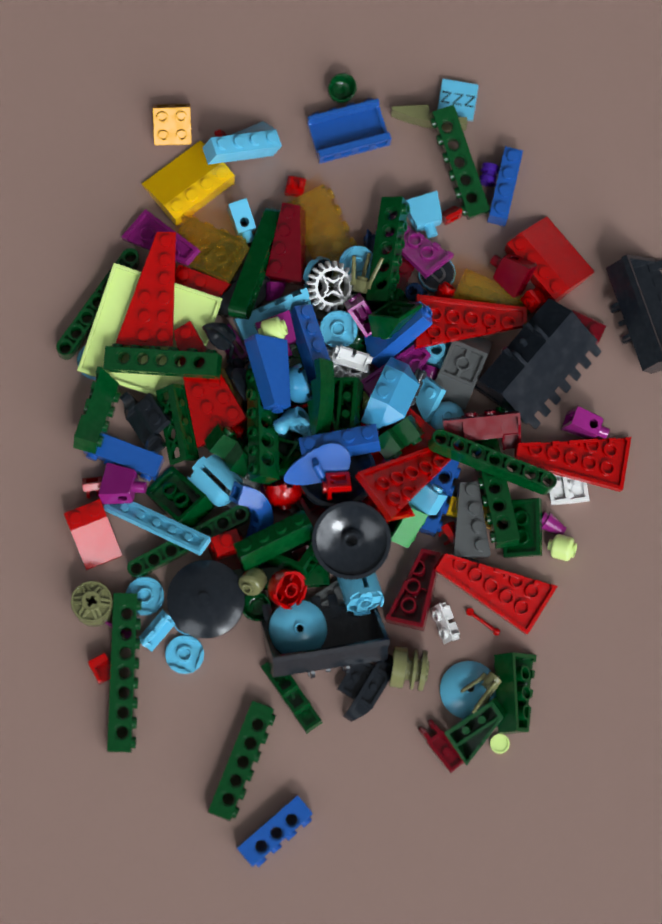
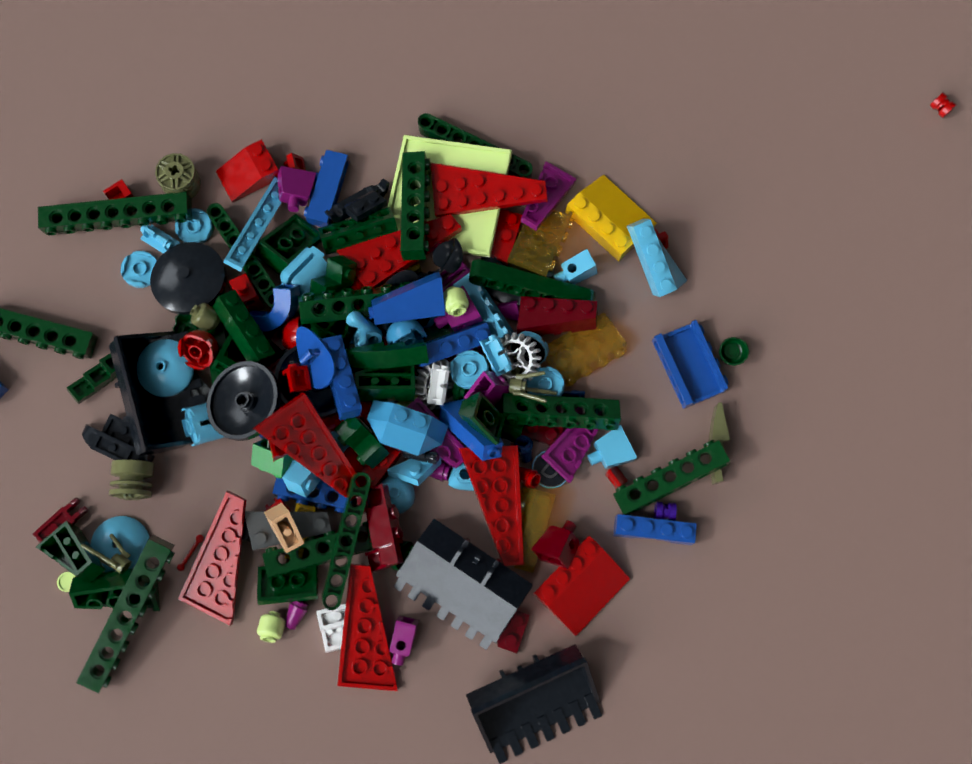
camera: 90 degrees right, 0 degrees up
dark green wedge [73,366,121,454] -> none
bracket [153,103,192,145] -> none
red tile [285,175,306,198] -> none
dark red wedge [385,548,441,631] -> none
white hinge [430,602,460,645] -> none
dark grey slope [435,336,493,410] -> none
medium azure tile [437,79,479,121] -> none
red bracket [520,286,548,313] -> none
none -> dark green brick [76,535,175,693]
none -> light nougat slope [264,503,304,553]
none -> medium azure hinge [480,334,513,377]

